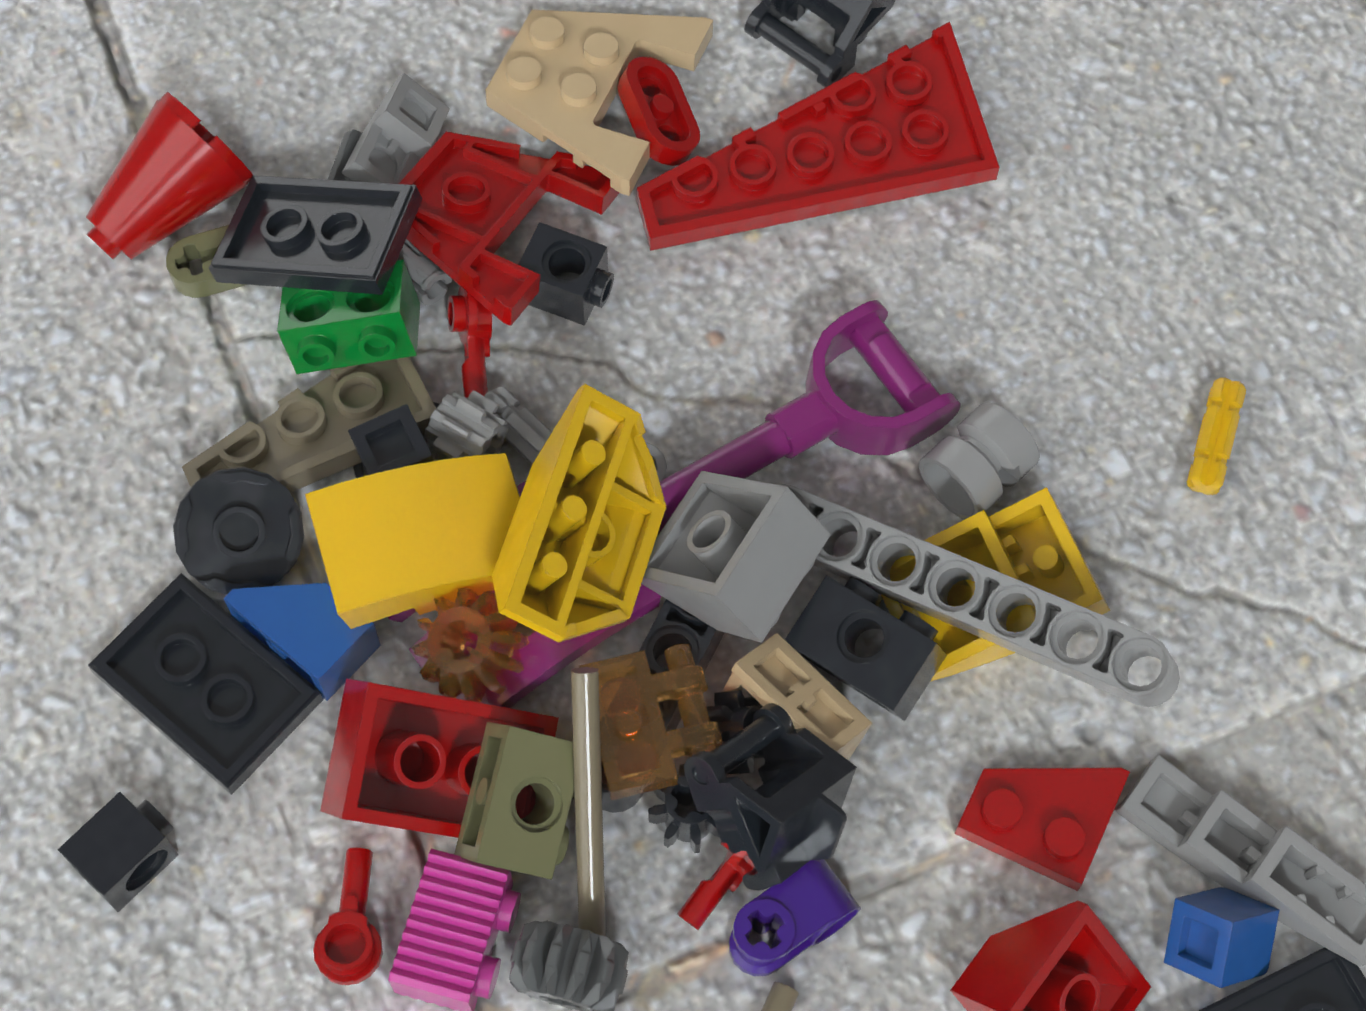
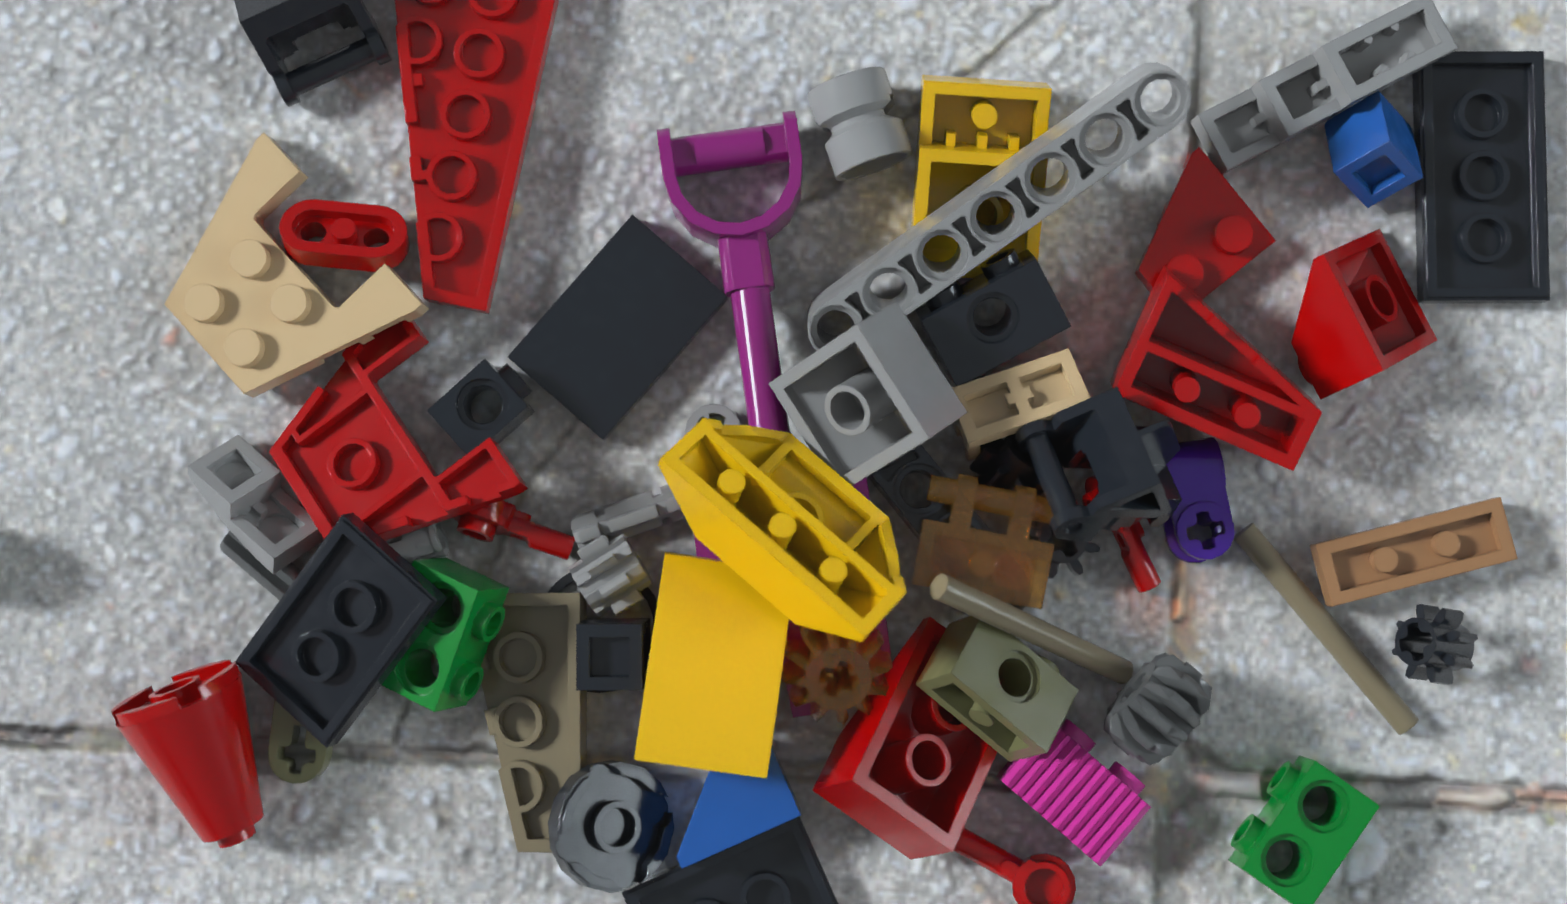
camera: 65 degrees left, 20 degrees up
none -> black tile [508,214,728,441]
none -> red wedge [1110,265,1322,471]

